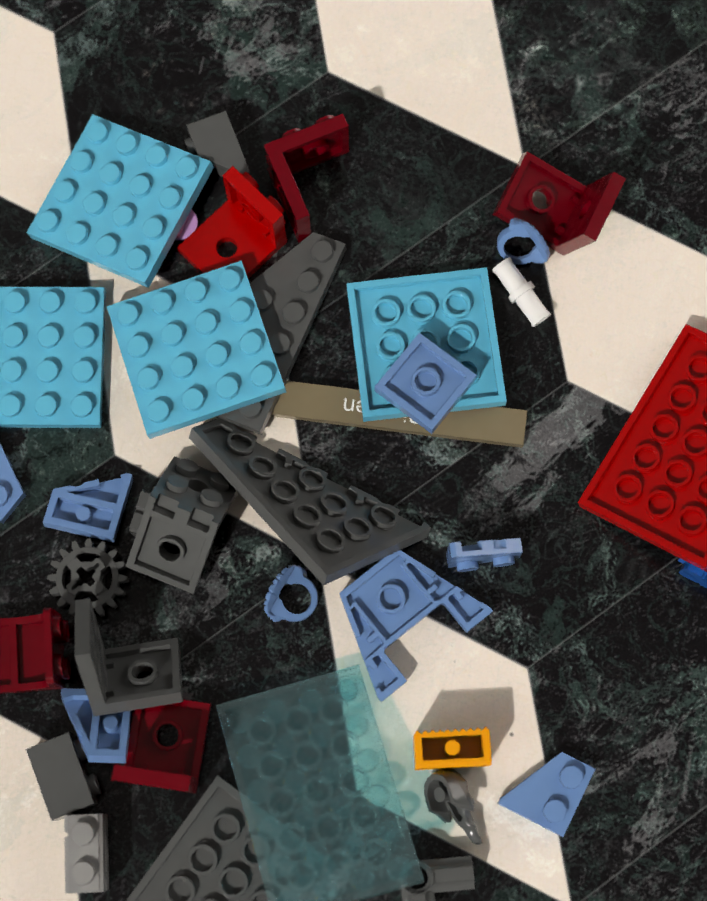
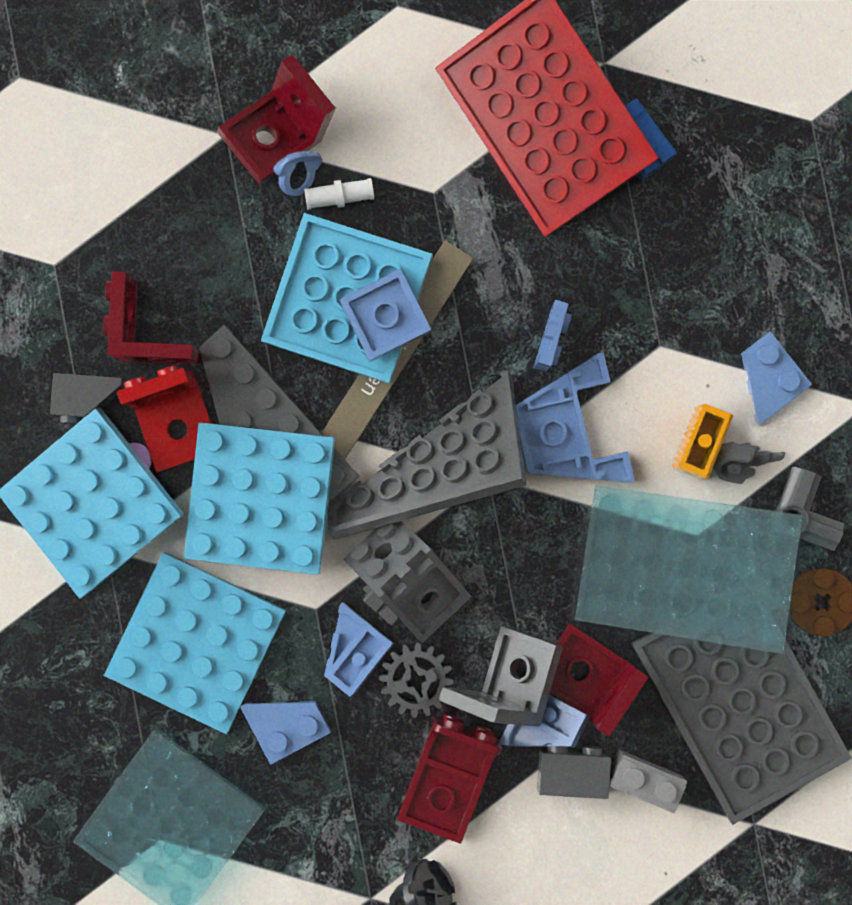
camera: 70 degrees left, 10 degrees up
medium blue piece [264,565,318,622] -> none

